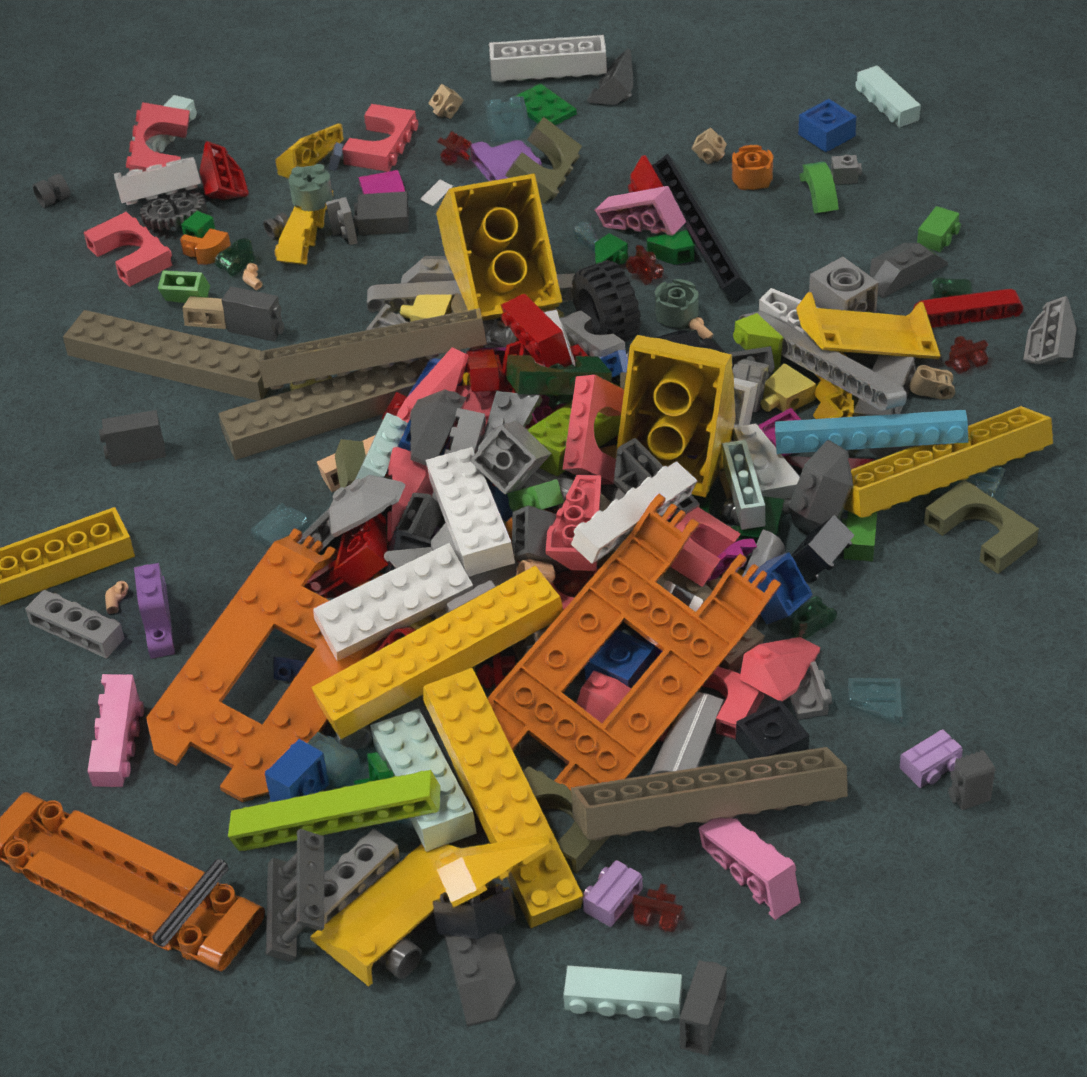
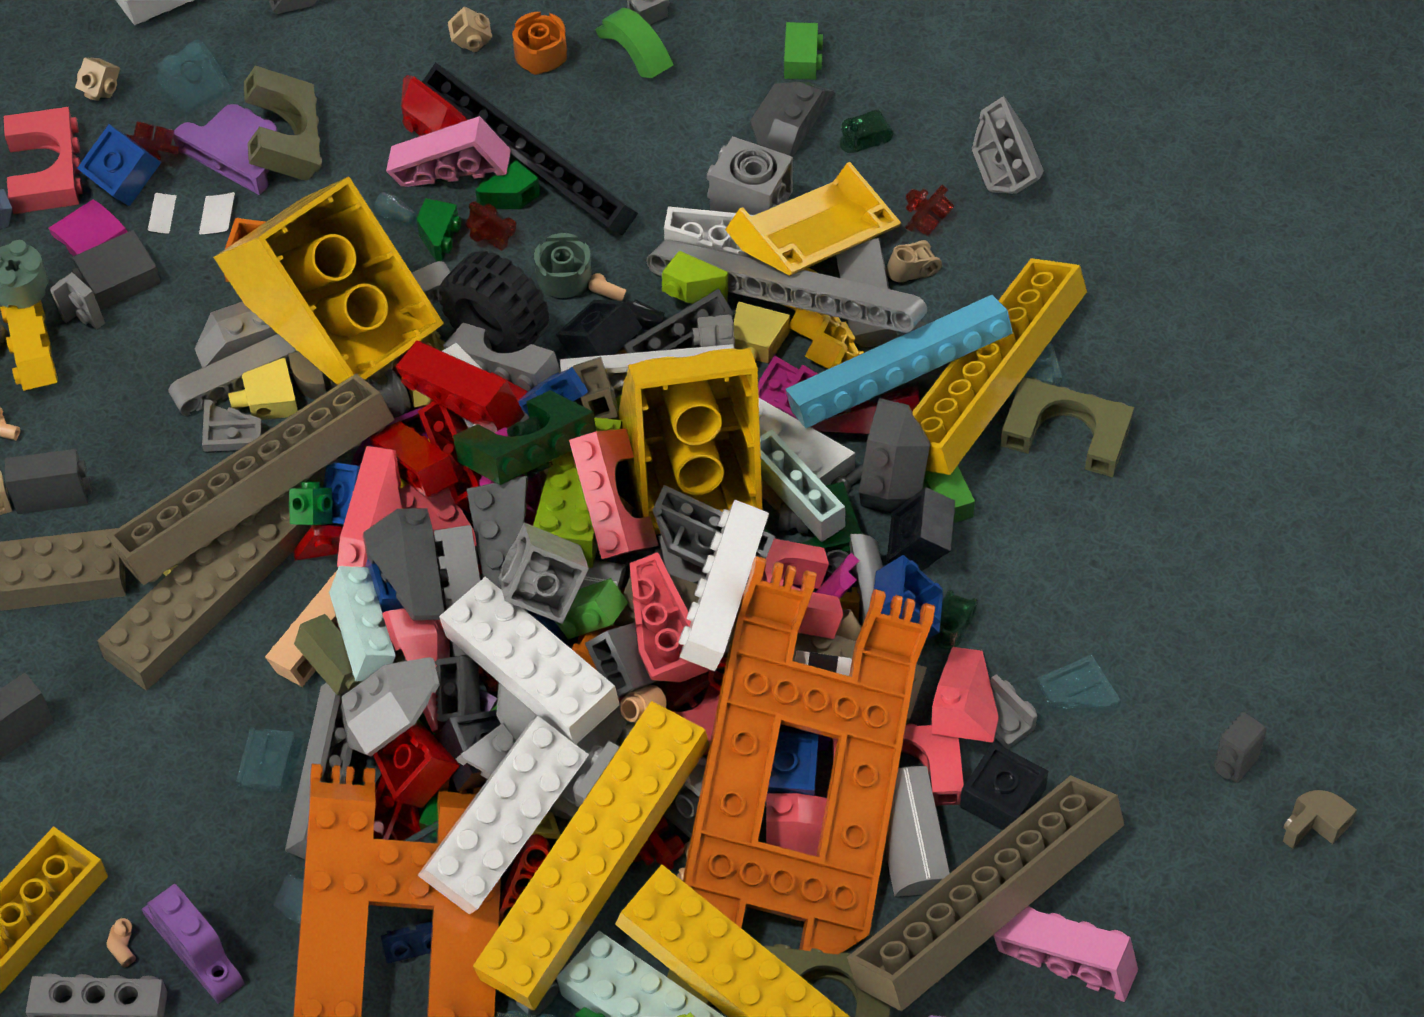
camera: 30 degrees left, 10 degrees up
green plate [510,84,577,125] -> none
lavender brick [900,730,963,788] -> none
red beam [913,289,1023,328] -> none
none -> blue container [77,124,161,206]
none -> green brick [289,482,333,525]
none -> dark tan brick [1283,790,1357,849]

